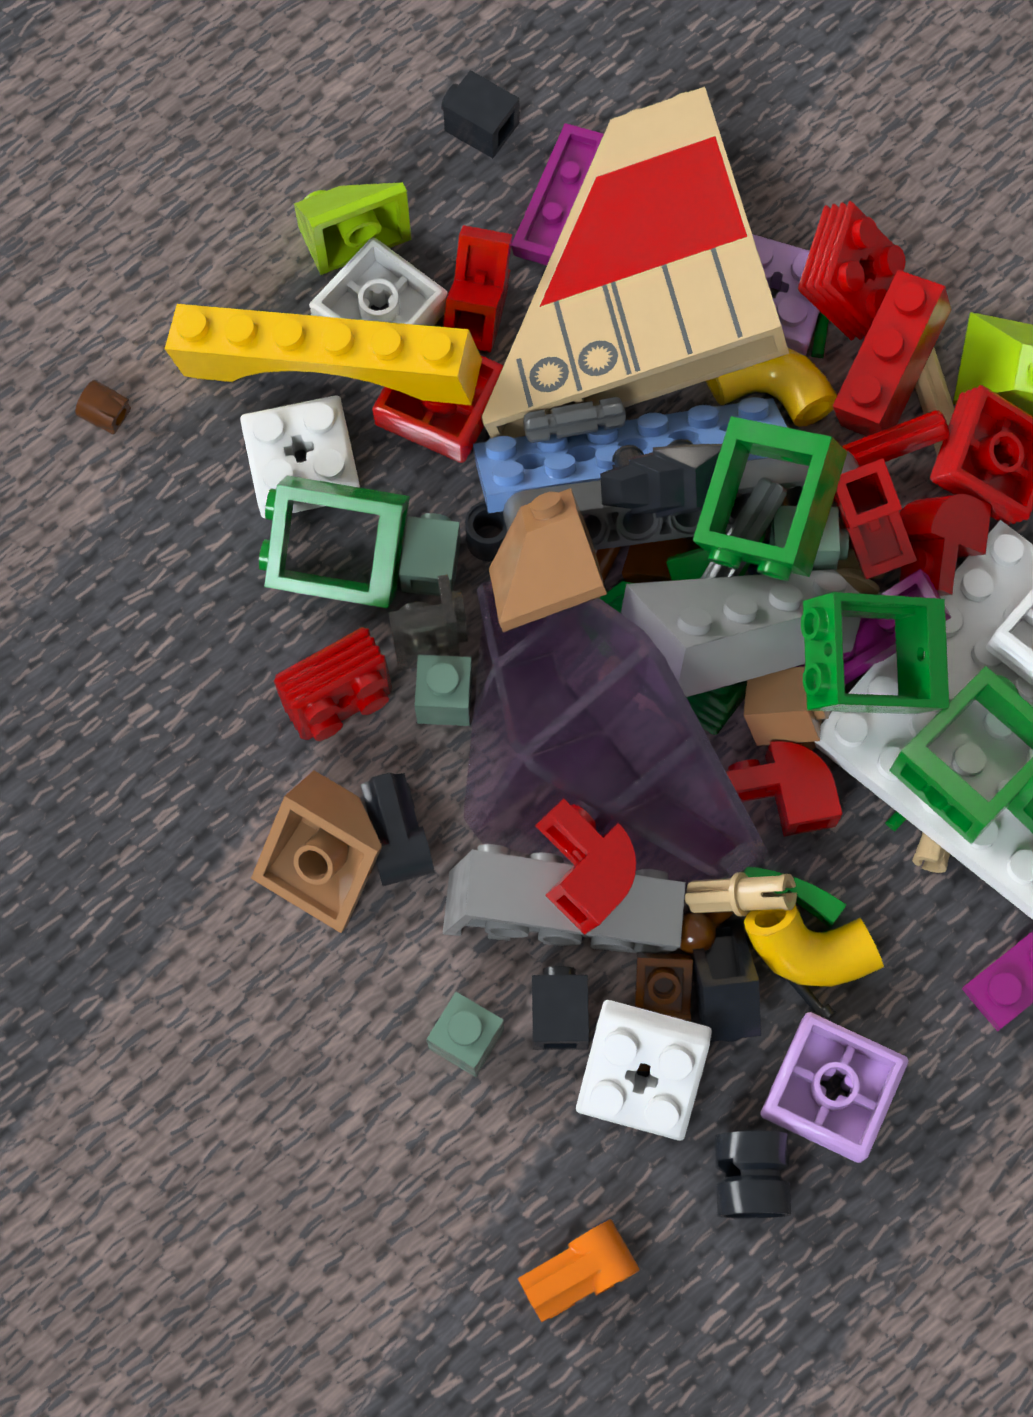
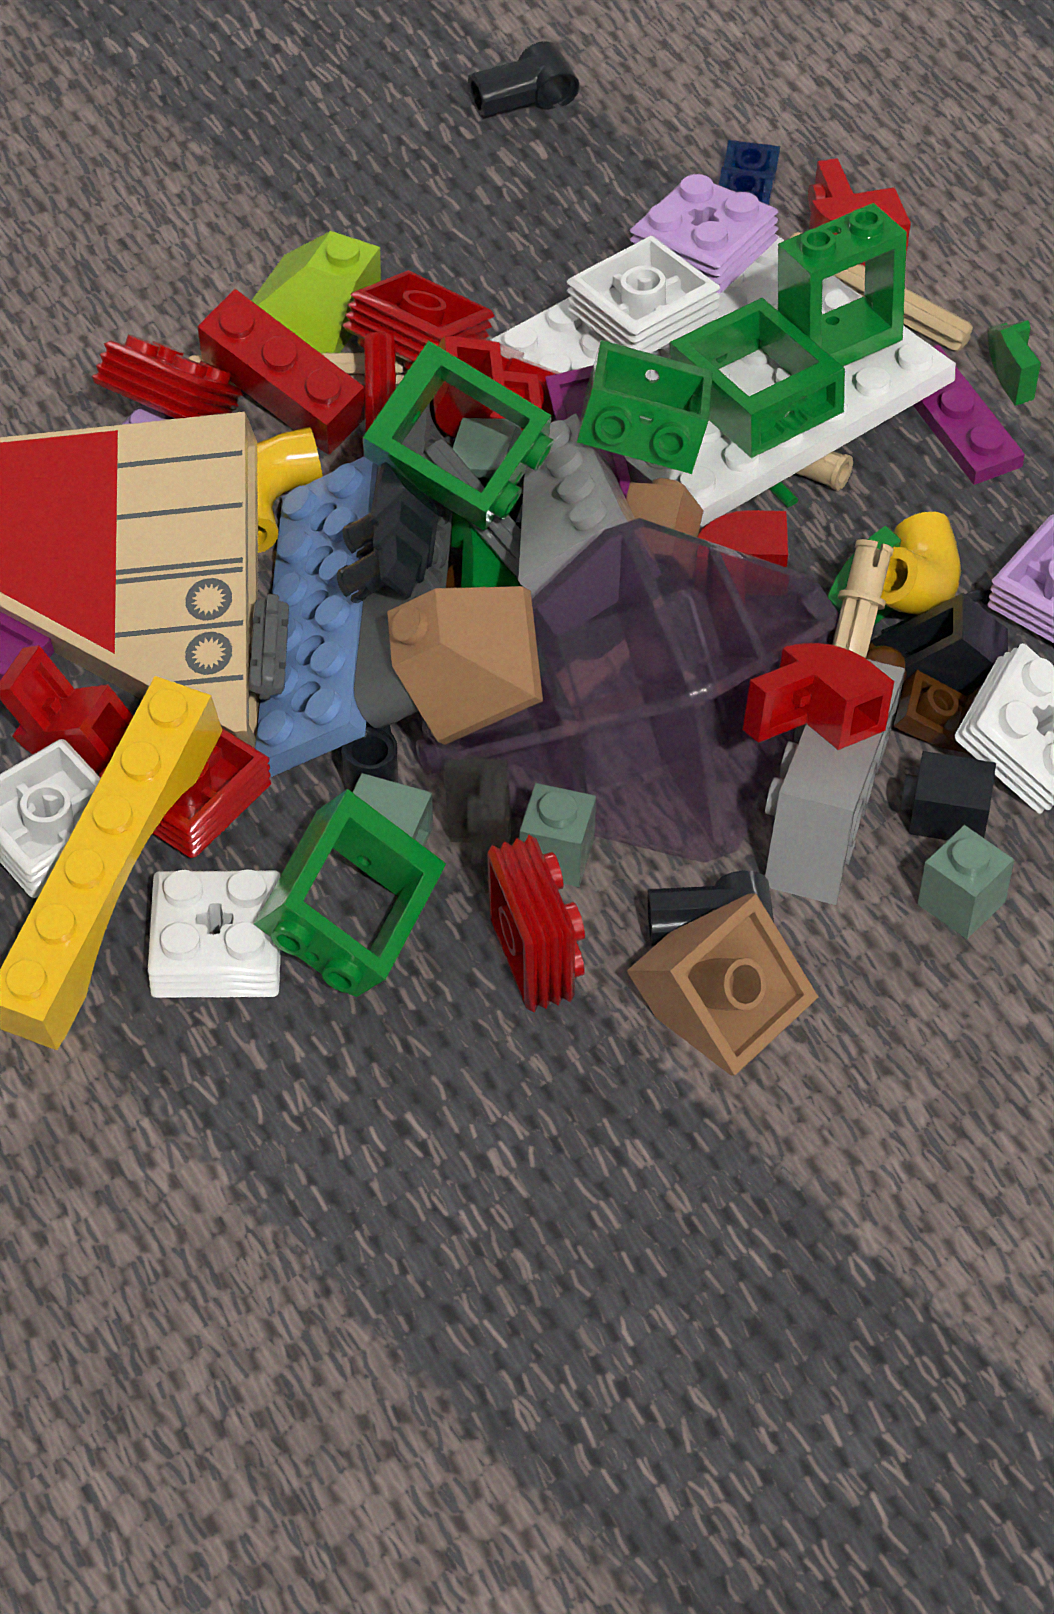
camera: 80 degrees left, 20 degrees down
reddish brown hose [75,380,131,435] -> none

